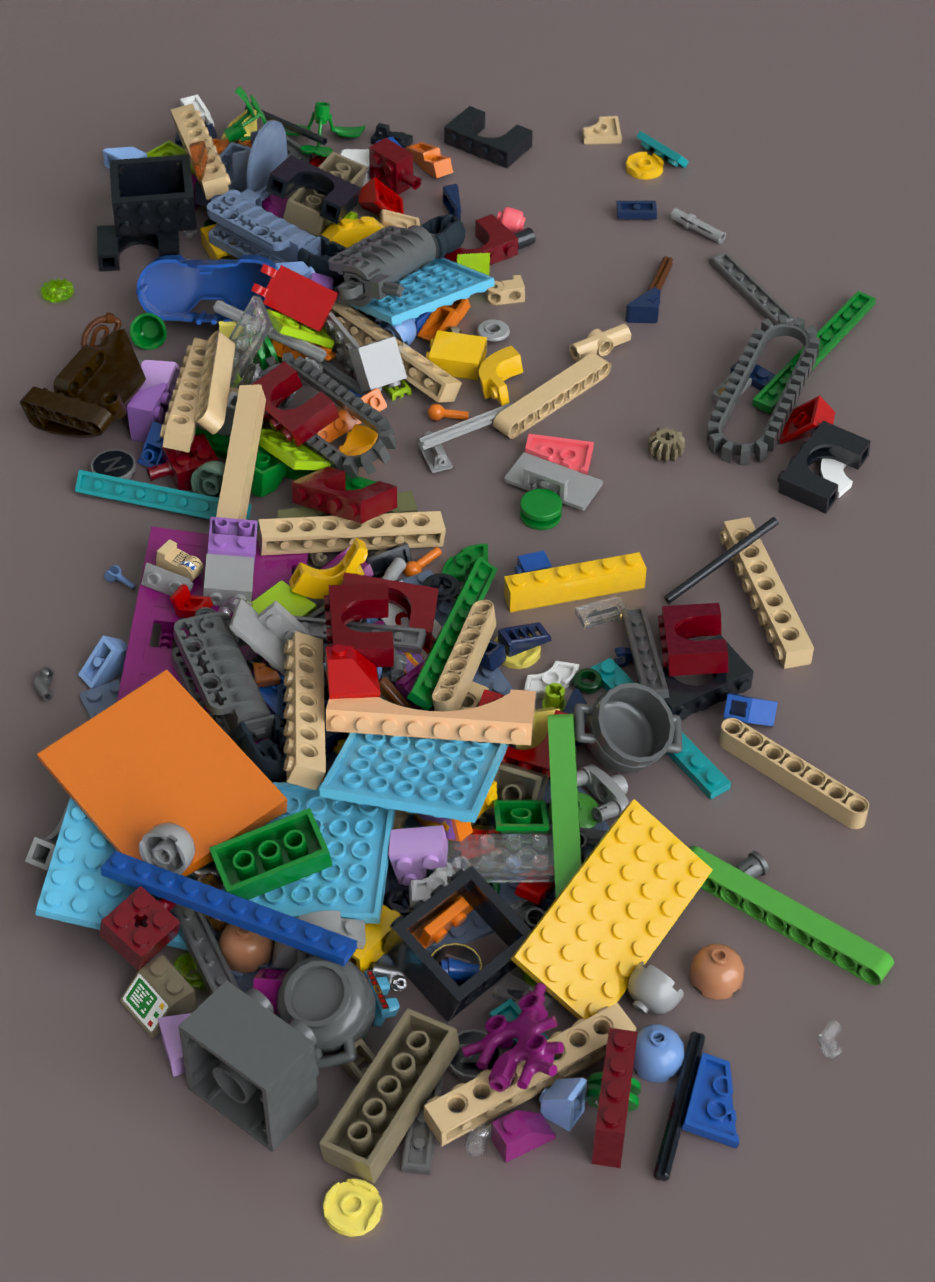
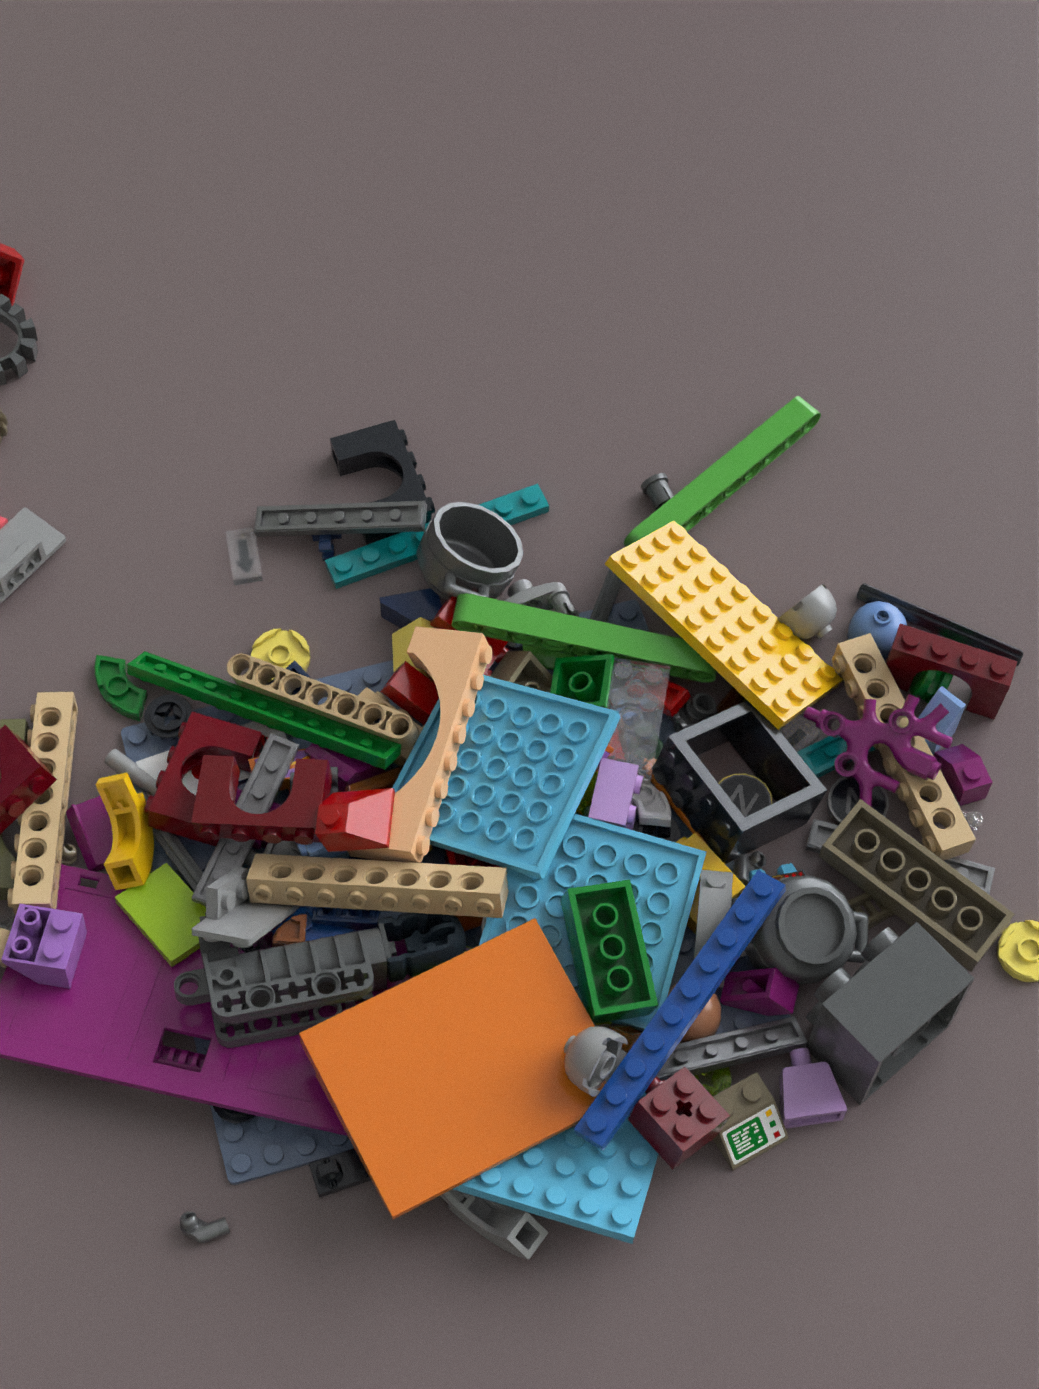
camera: 80 degrees left, 15 degrees up
light blue slope [78,635,128,689] -> none
medium blue hand [104,565,136,590] -> none
light grey hinge [141,563,194,596] -> none
tan leg [156,539,204,582] -> none
red bracket [170,584,213,618] -> none
light grey piece [203,553,254,607] -> none
clear arm [218,597,253,615] -> none
black hinge [365,542,412,578] -> none
orange bar [403,546,442,577] -> none
blue cone [439,957,479,983] -> none
dark blue slope [498,622,551,657] -> none
yellow brick [504,552,647,612] -> none
blue brick [514,550,552,574] -> none
green head [520,489,562,530] -> none
white tile [524,661,579,699] -> none
lime bush [542,683,567,712] -> none
dark green piece [573,668,603,694] -> none
dark red arch [658,603,728,676] -> none
black piece [664,517,779,604] -> none
blue wing [682,1053,739,1149] -> none
nougat cylinder [689,943,745,1000] -> none
tan beam [719,718,869,829] -> none
tan brick [720,517,814,669] -> none
blue slope [723,693,778,726] -> none
black arch [777,421,871,514] -> none
clear arm [817,1020,842,1059] -> none
white tile [820,459,853,498] -> none

